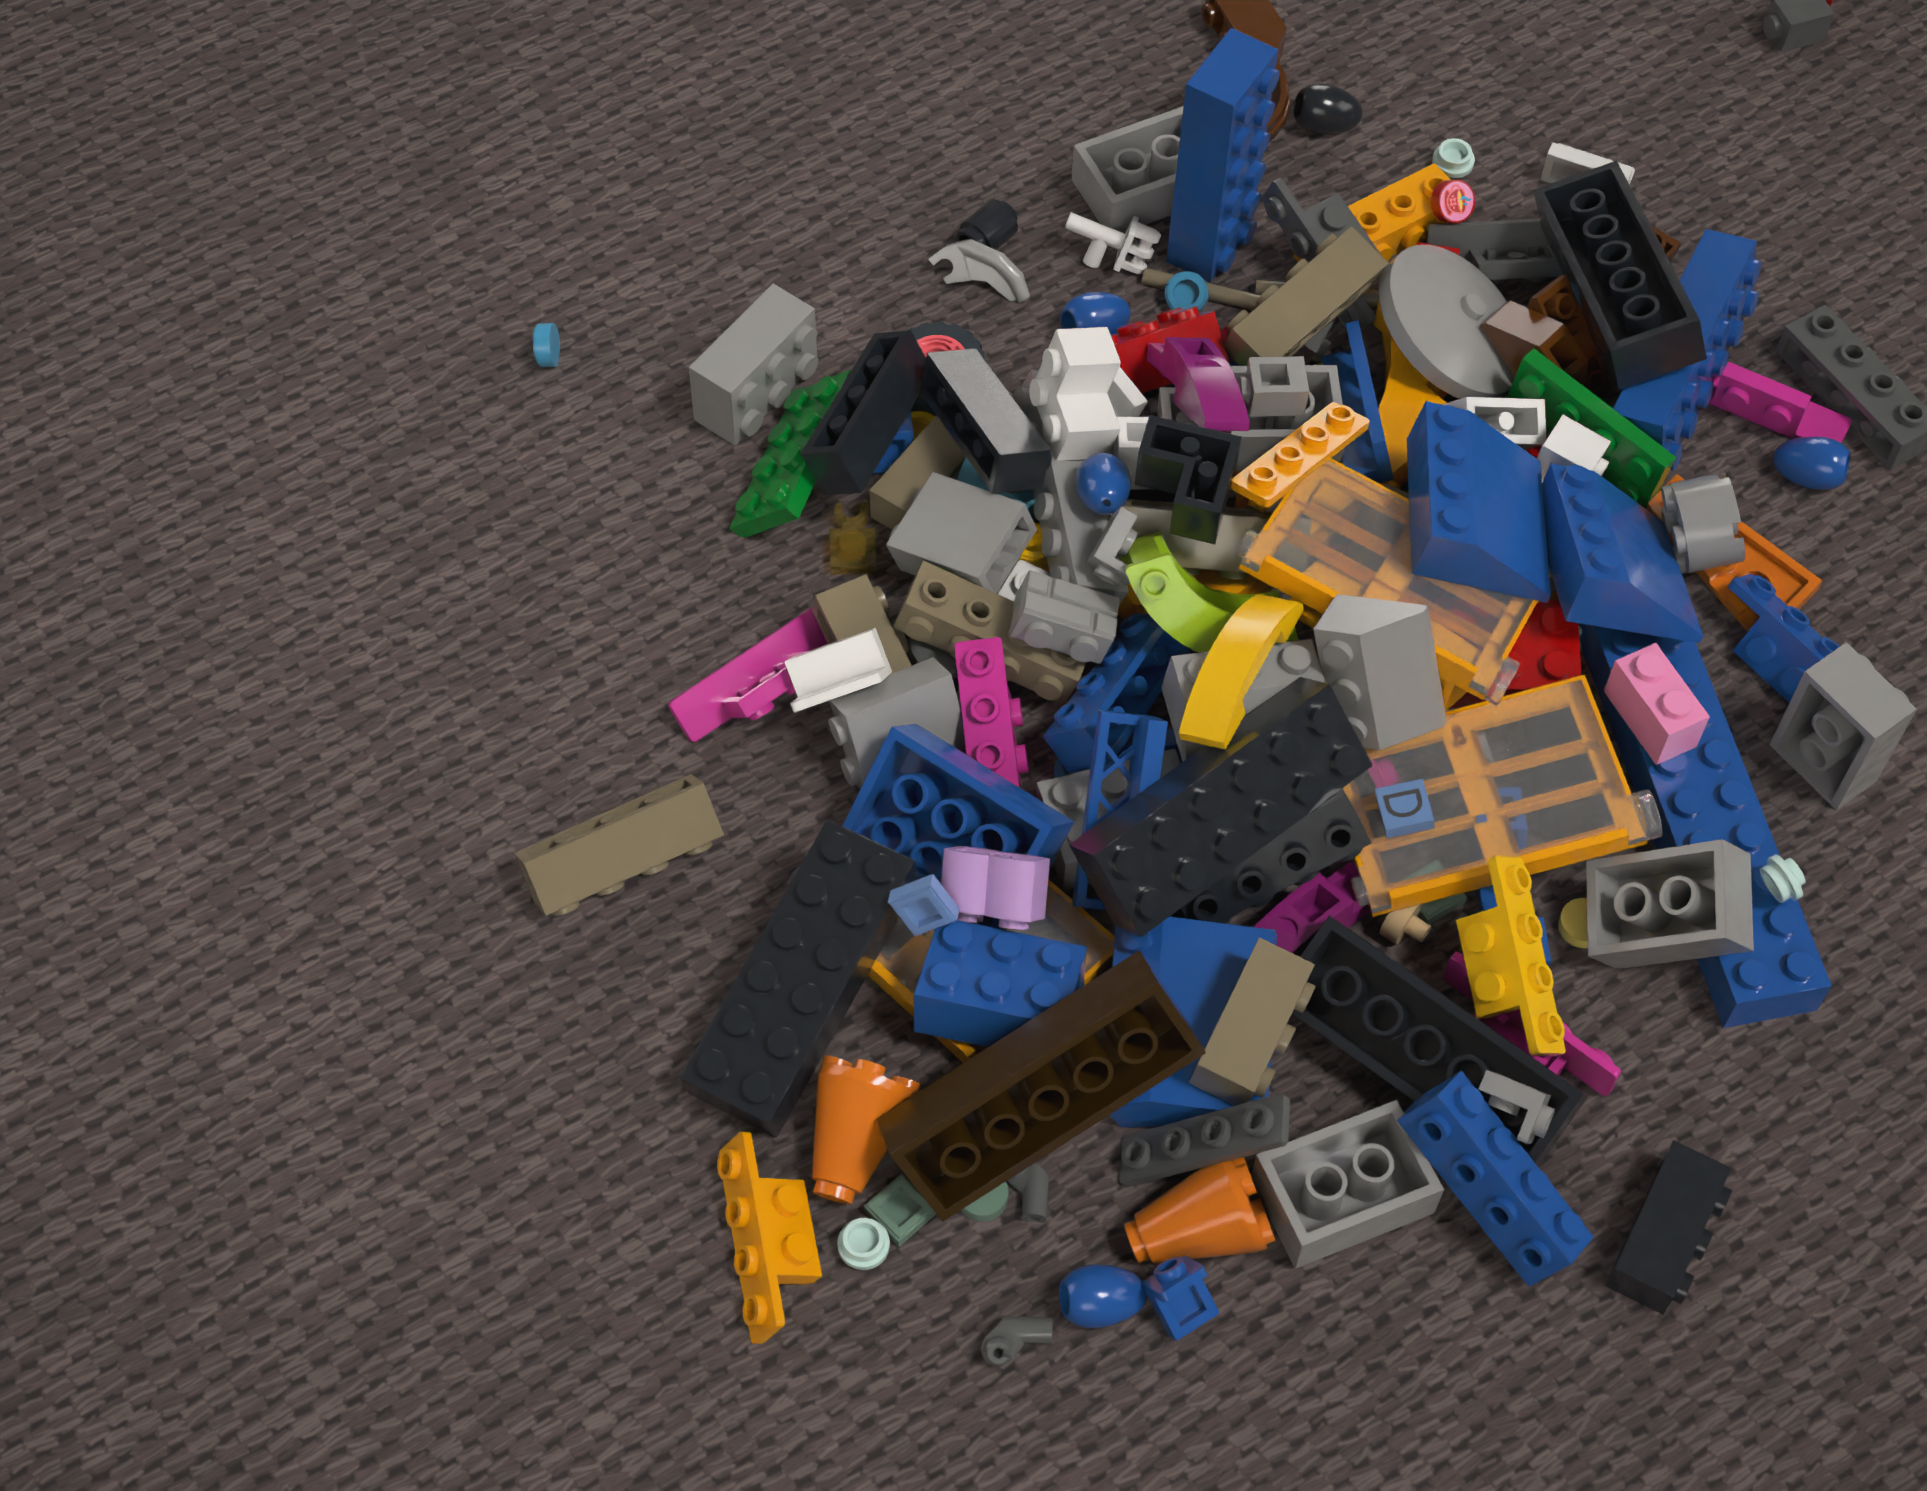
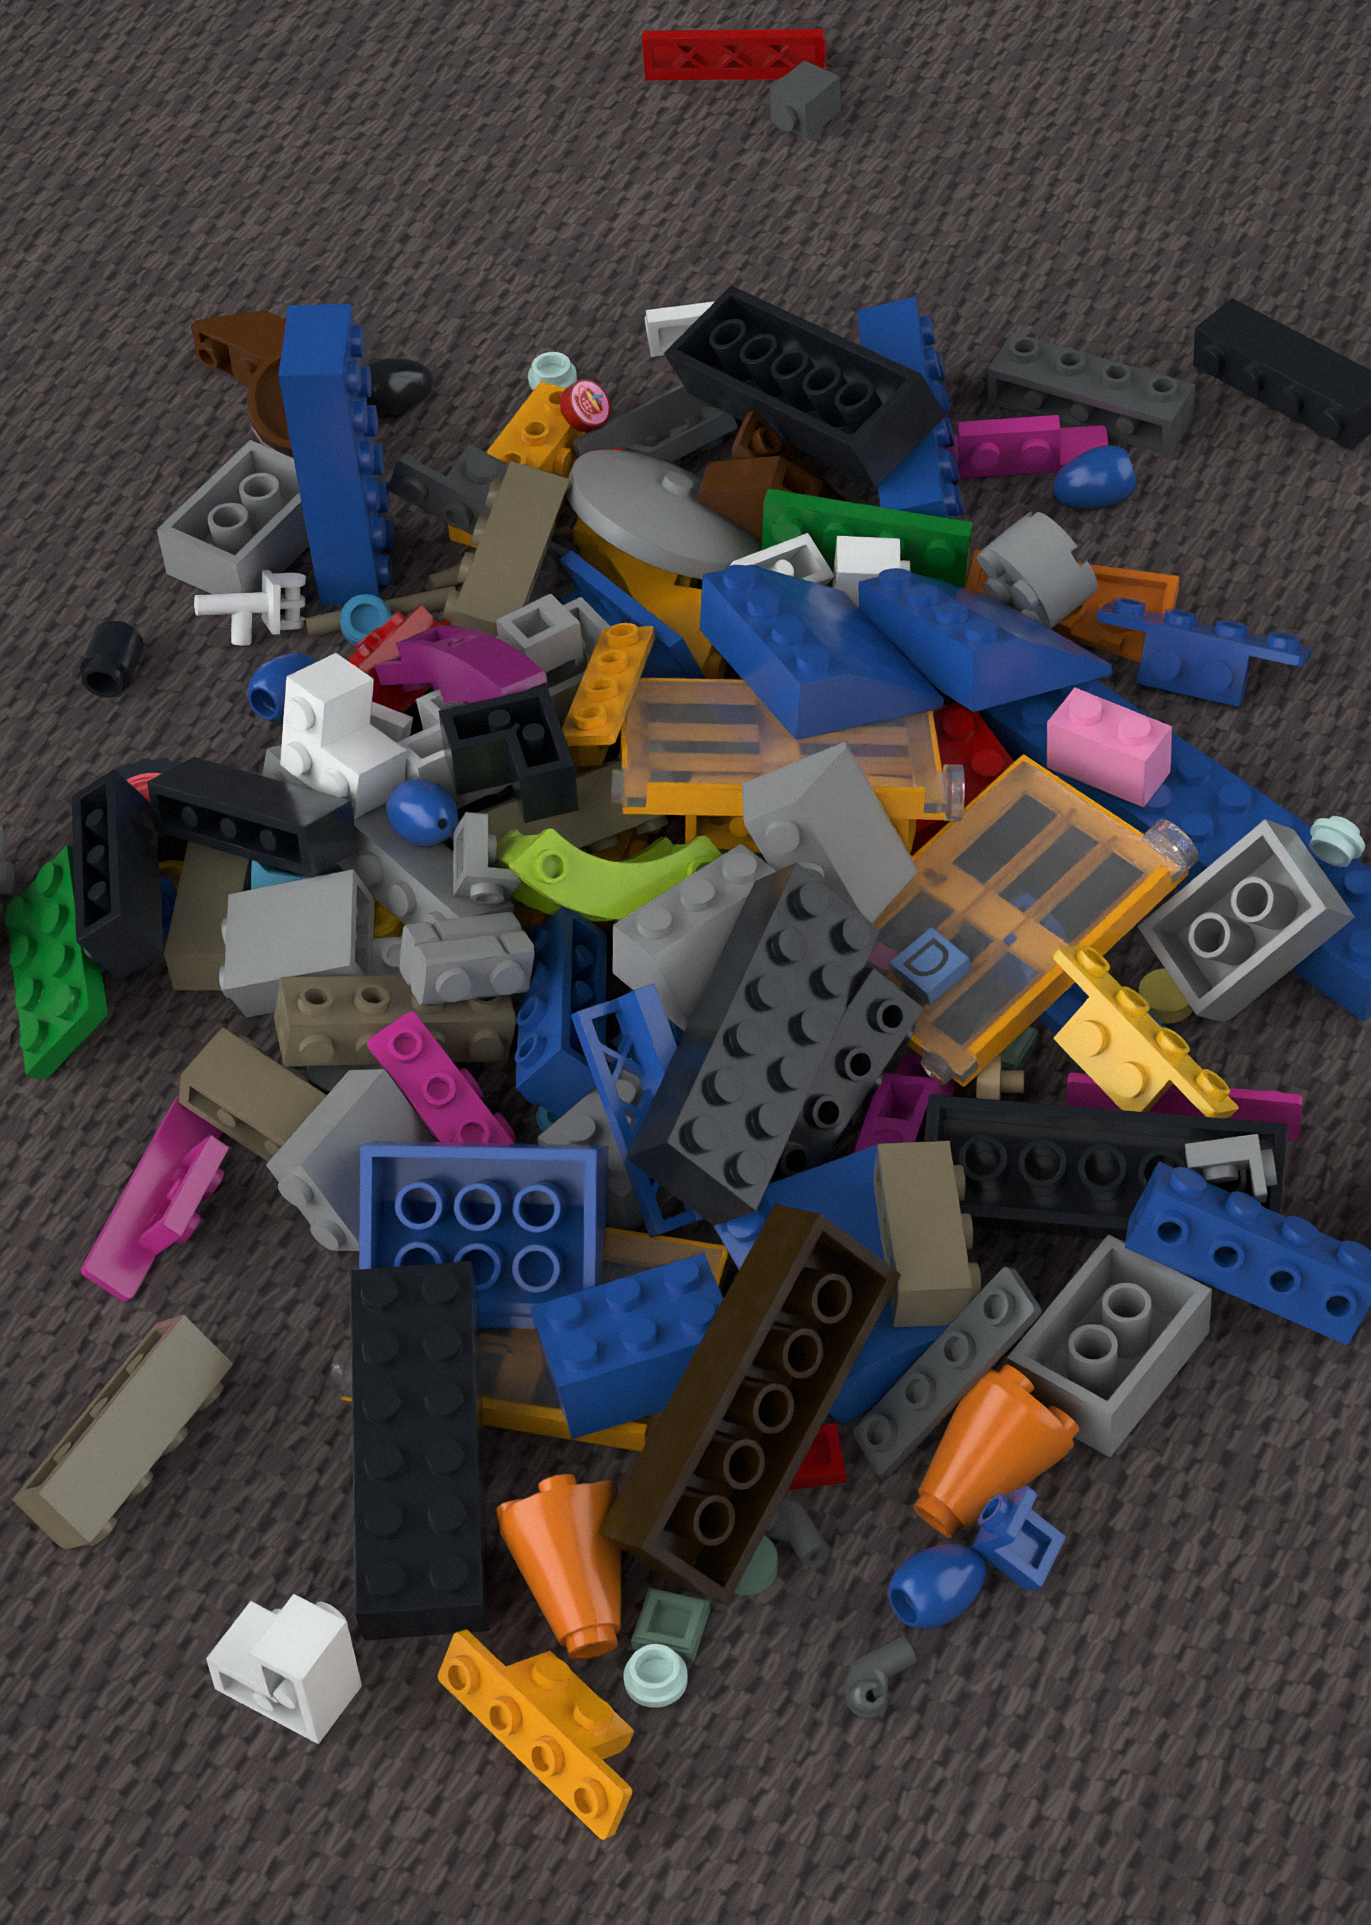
camera: 25 degrees left, 10 degrees down
white panel [784,628,892,712] -> none
clear yellow plate [829,502,877,575] -> none
medium blue tile [888,874,959,936] -> none
light grey piece [929,239,1030,303] -> none
lavender brick [941,846,1050,930] -> none
yellow slope [1179,594,1304,750] -> none
light grey brick [1769,642,1917,811] -> none
none -> white brick [206,1594,362,1744]
none -> red tile [788,1422,846,1491]

